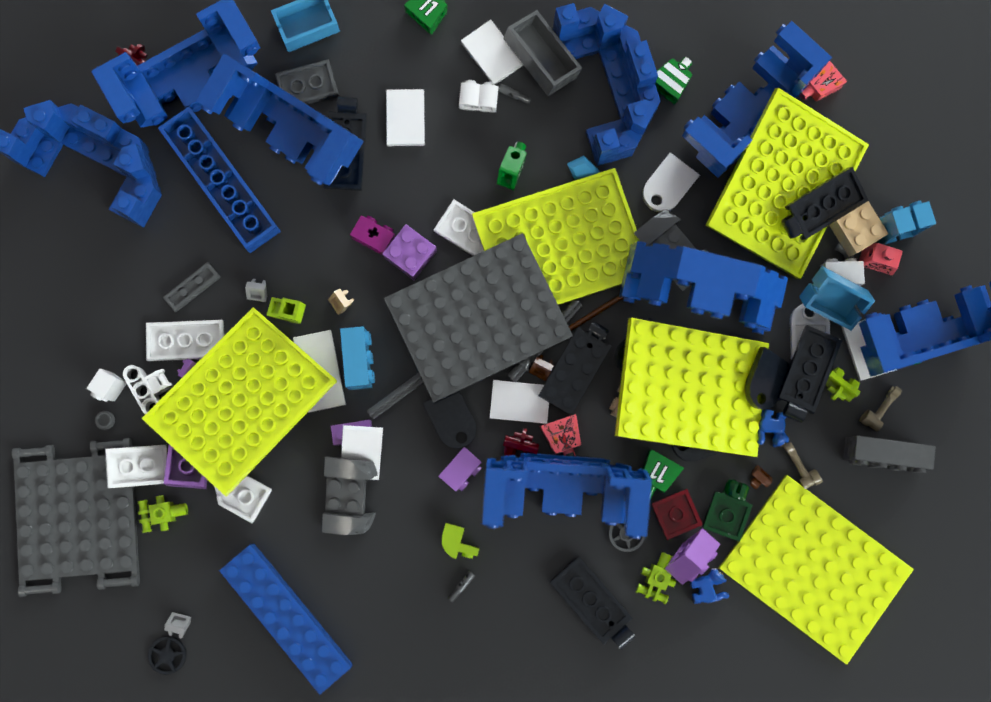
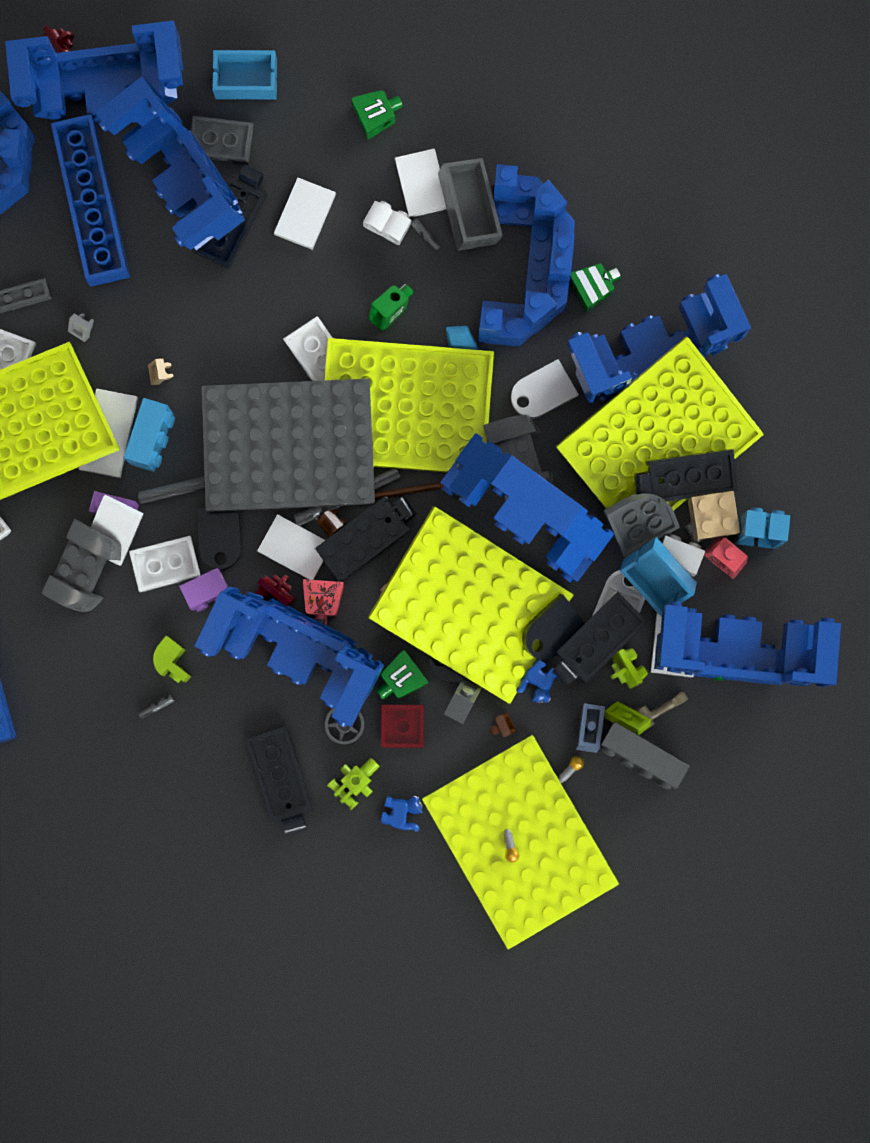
camera: 30 degrees right, 0 degrees up
lime brick [267,297,306,324] -> none
magenta brick [350,215,395,256] -> none
medium lavender brick [383,224,437,280] -> none
medium lavender brick [665,528,720,585] -> none
dark green plate [702,479,753,542] -> none
dark tan brick [783,442,823,489] -> none
coral torso [799,61,847,101] -> none
none -> white tile [129,536,201,592]
none -> dark grey brick [444,678,482,724]
none -> piece [504,829,520,863]
none -> piece [558,756,584,783]
none -> sand blue brick [576,703,605,753]
none -> dark grey plate [604,494,680,558]
none -> lime plate [604,701,651,736]

